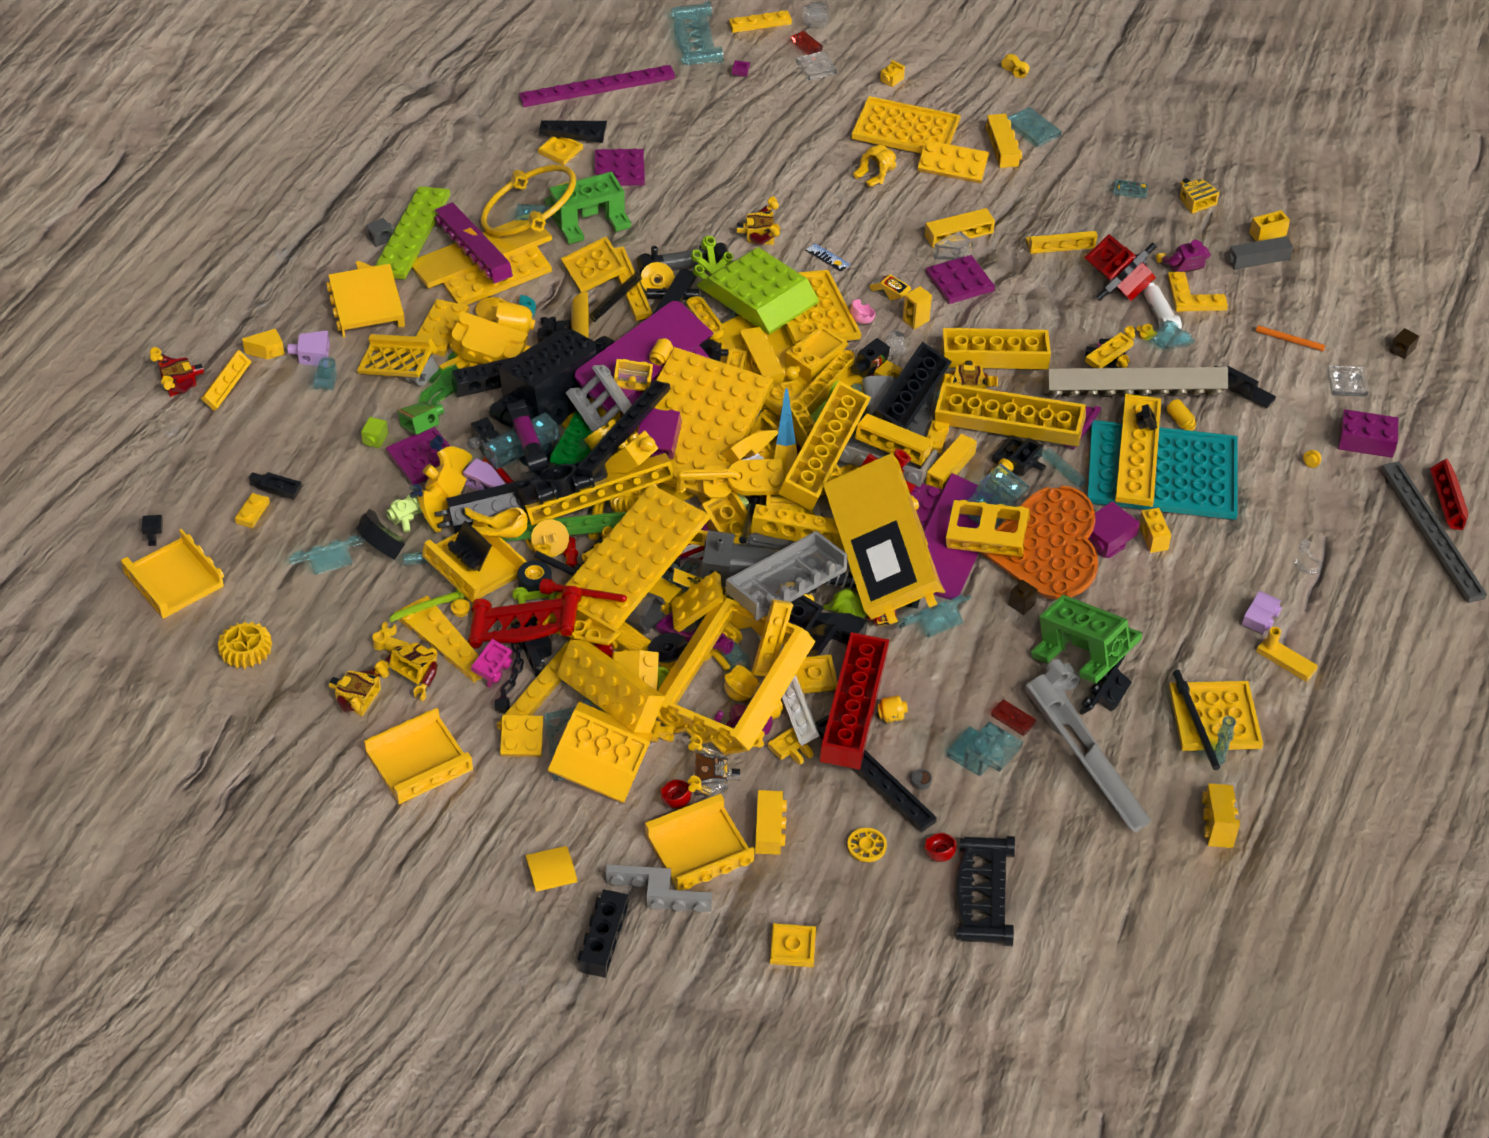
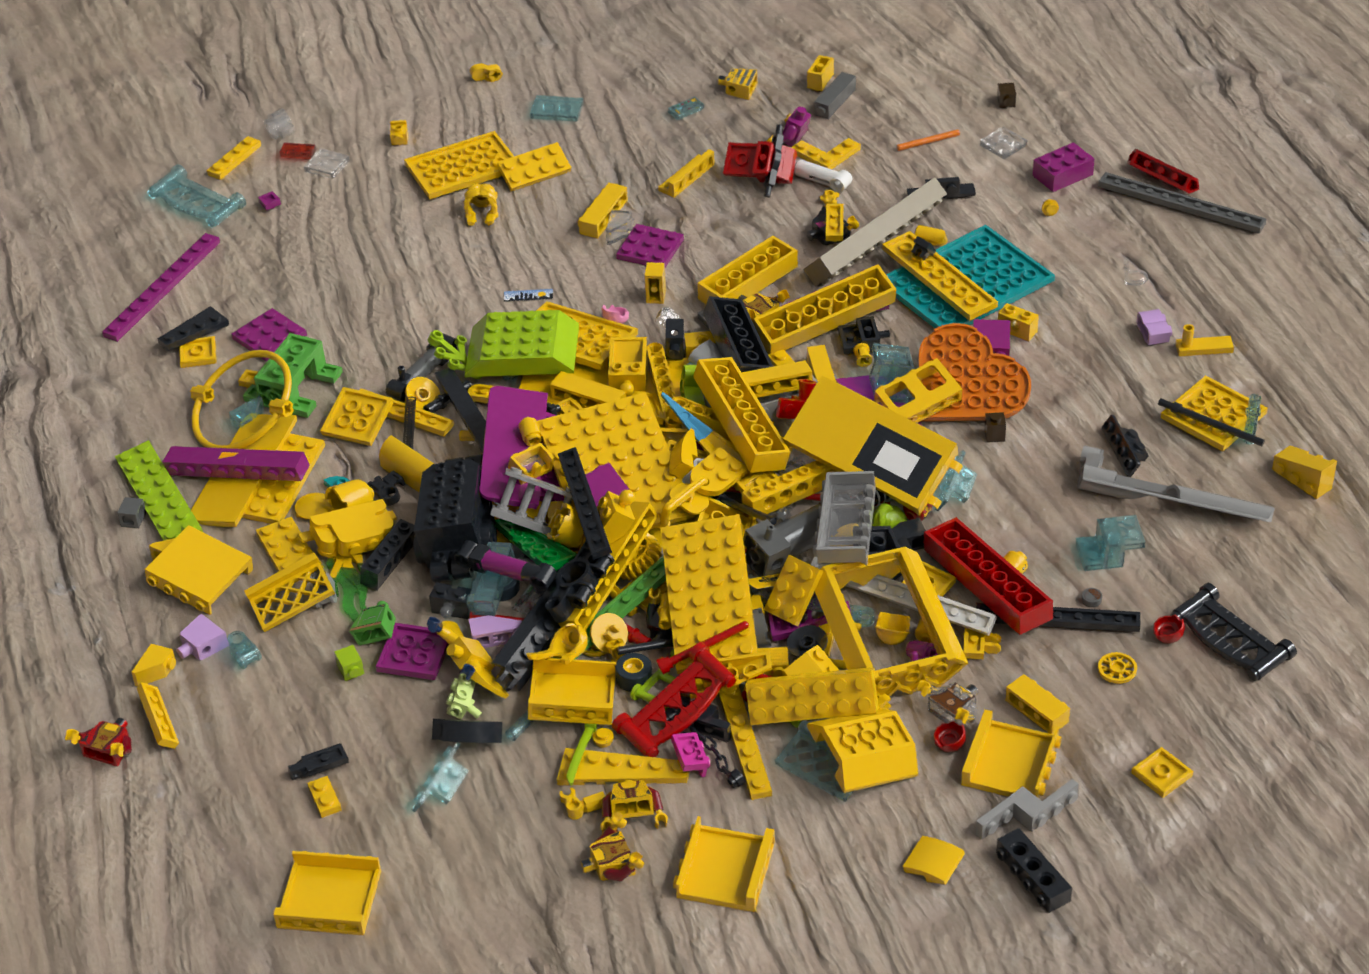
camera: 40 degrees left, 5 degrees down
black plate [142,515,163,546] -> none
yellow gear [218,621,272,669] -> none
black hinge [447,520,492,572] -> none
yellow plate [500,715,544,757] -> none
torso [736,196,781,245] -> none
yellow plate [751,599,793,677] -> none
slope [869,274,911,301] -> none
yellow brick [986,113,1022,168] -> none
clear red plate [991,699,1036,736] -> none
bright green piece [1031,595,1142,684] -> none
clear light blue axle [1043,448,1086,487] -> none
clear light blue slope [1151,319,1195,350] -> none

